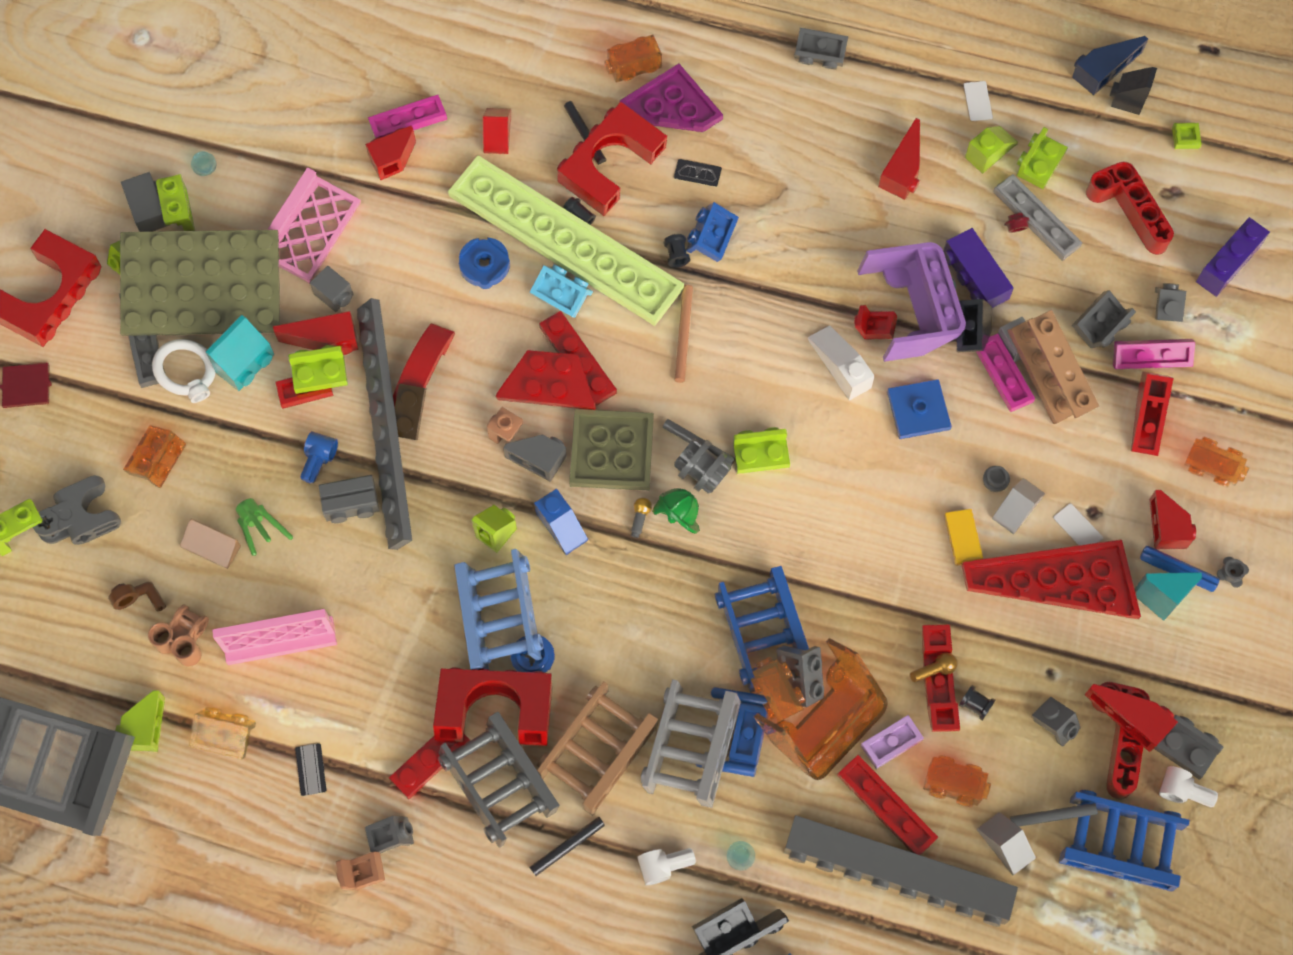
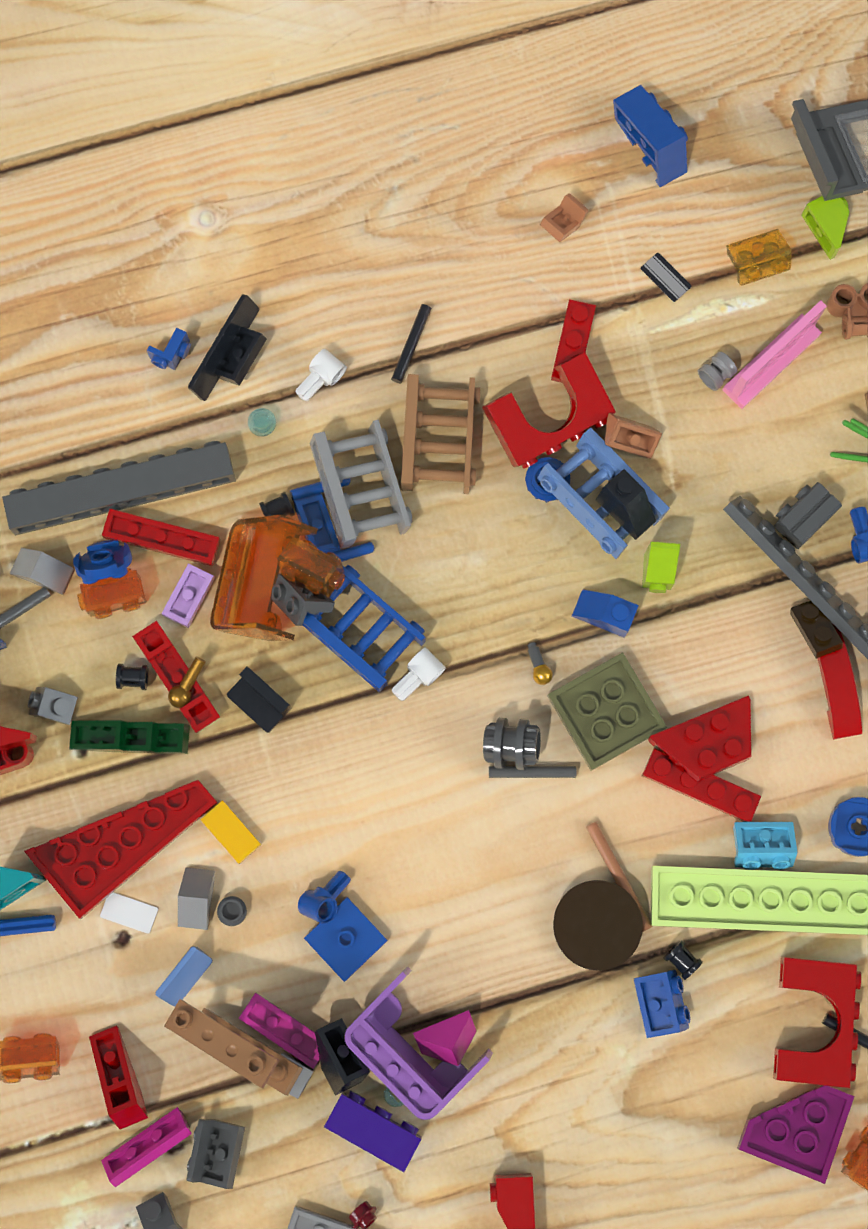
camera: 145 degrees right, 10 degrees up
dark grey bracket [365,816,414,854] -> none
dark grey fence [438,712,560,848] -> none
nougat bracket [487,407,523,444] -> none
dark grey slope [503,434,567,482] -> none
black pin [563,197,596,225] -> none
green piece [652,488,700,534] -> none
black sticker [674,159,722,187] -> none
lime bracket [733,427,790,474] -> none
white slope [808,325,874,400] -> none
red bracket [854,305,898,339] -> none
red slope [1149,490,1196,549] -> none
none -> dark green slope [69,720,190,754]
none -> blue plate [73,540,133,584]
none -> medium blue slope [155,946,213,1006]
none -> black panel [227,666,292,733]
none -> black bush [259,492,295,526]
none -> blue axle [298,871,351,924]
none -> white axle [392,647,446,701]
none -> dark pink slope [413,1010,477,1066]
none -> dark brown tile [553,880,643,971]
none -> black slope [596,469,656,540]
none -> nougat slope [605,413,662,459]
none -> blue wedge [613,85,688,187]
none -> light grey wheel [698,352,737,391]

